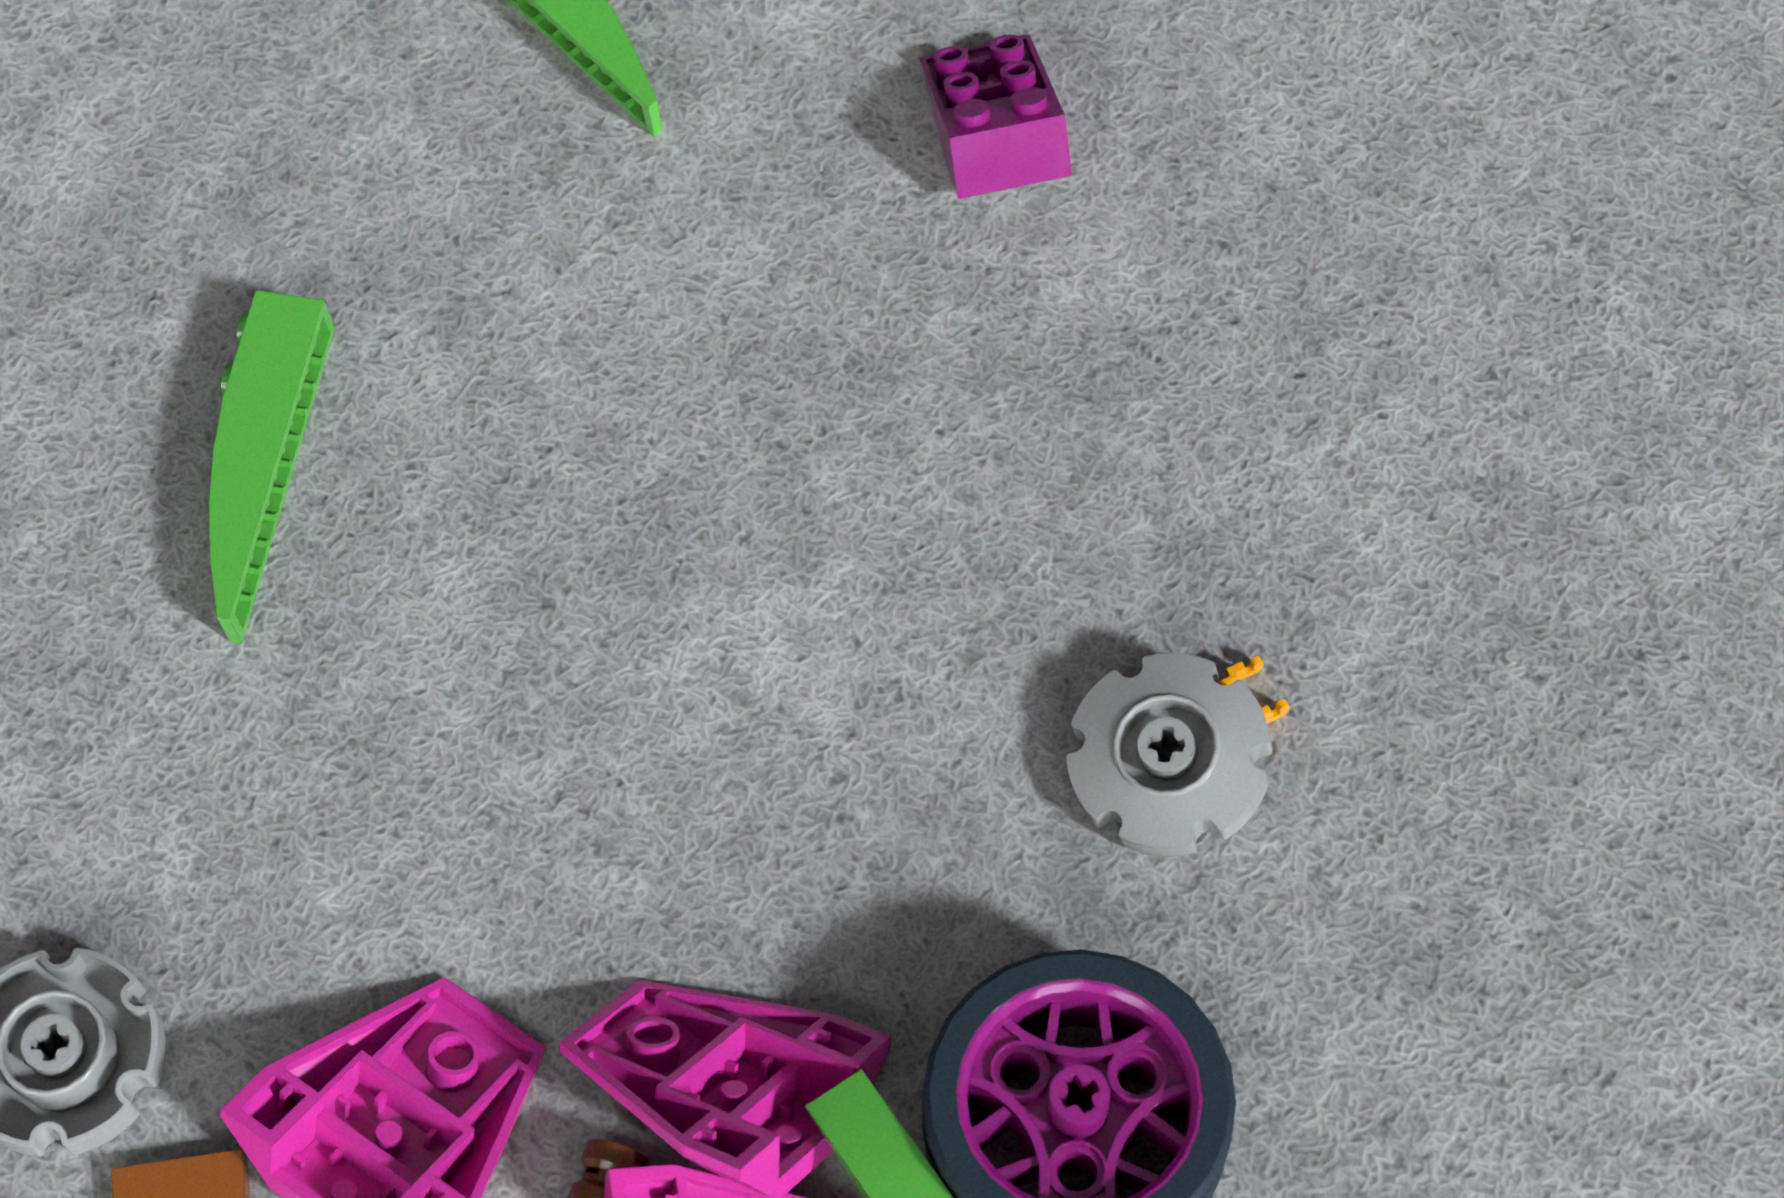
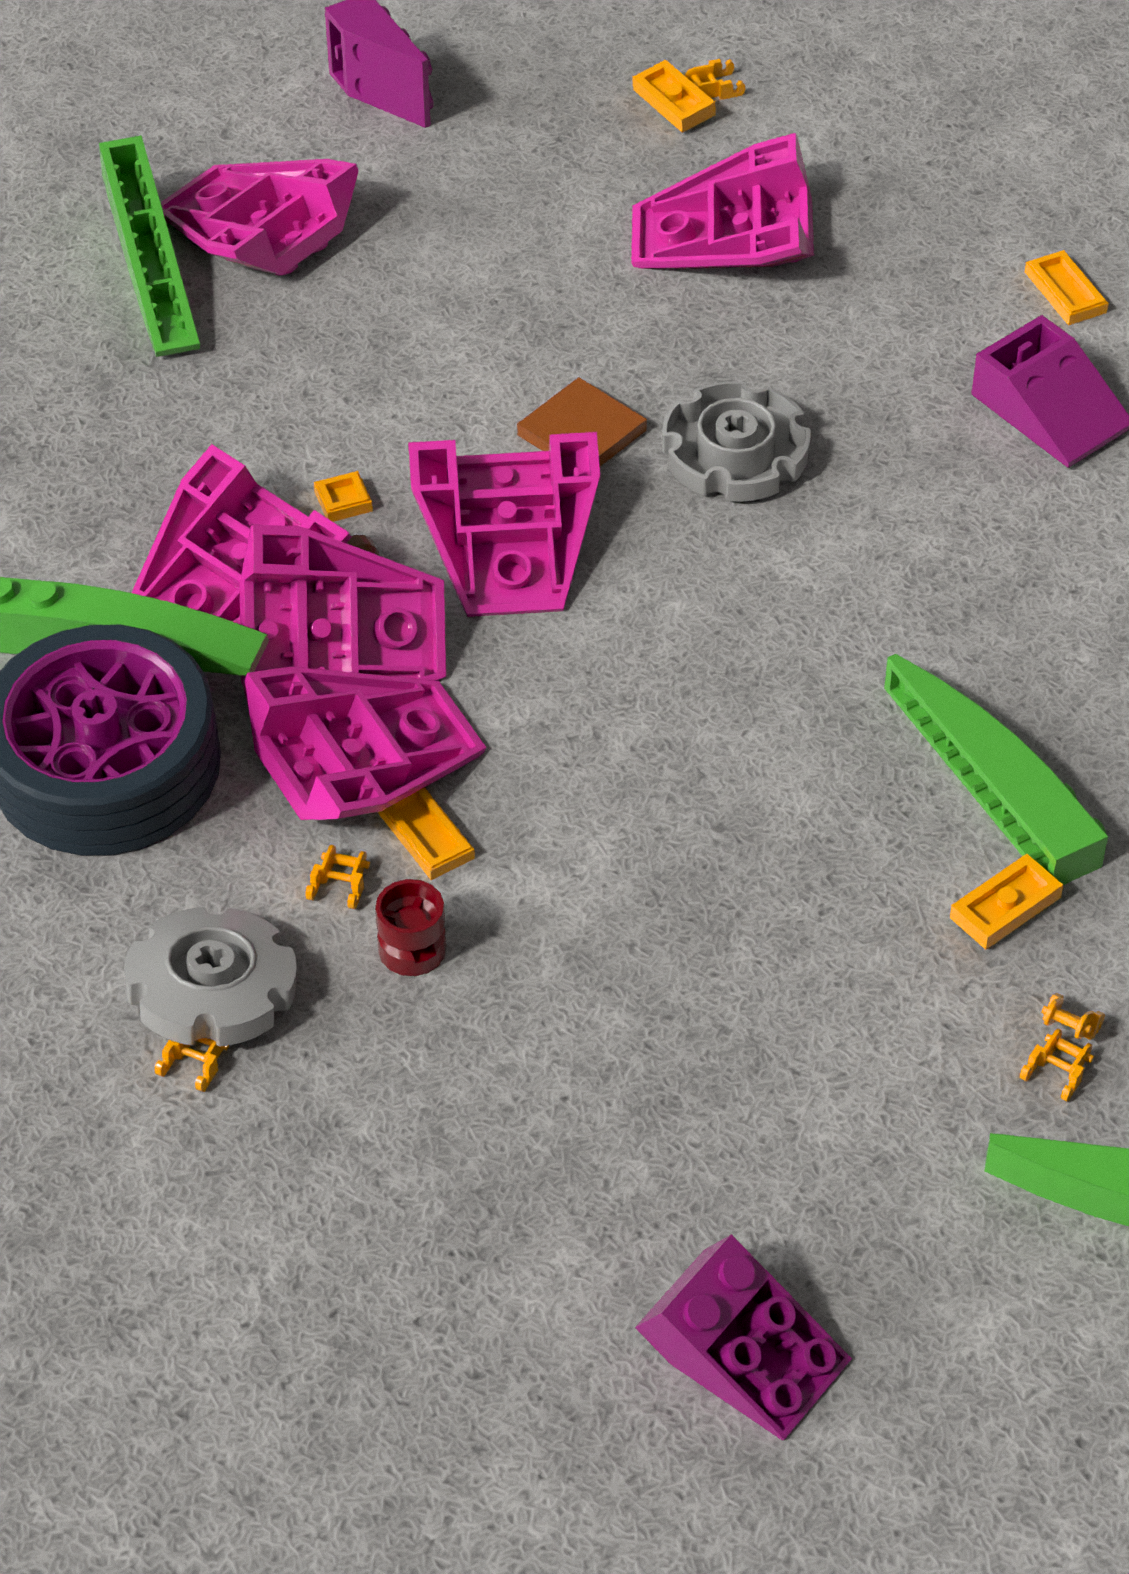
camera: 135 degrees right, 15 degrees down
none -> dark pink wedge [245,667,487,820]
none -> light orange piece [305,845,370,909]
none -> dark red wheel [375,879,446,976]
none -> light orange tile [378,787,475,880]
none -> light orange plate [950,854,1063,950]
none -> light orange piece [1020,1028,1094,1102]
none -> light orange piece [1041,993,1105,1040]

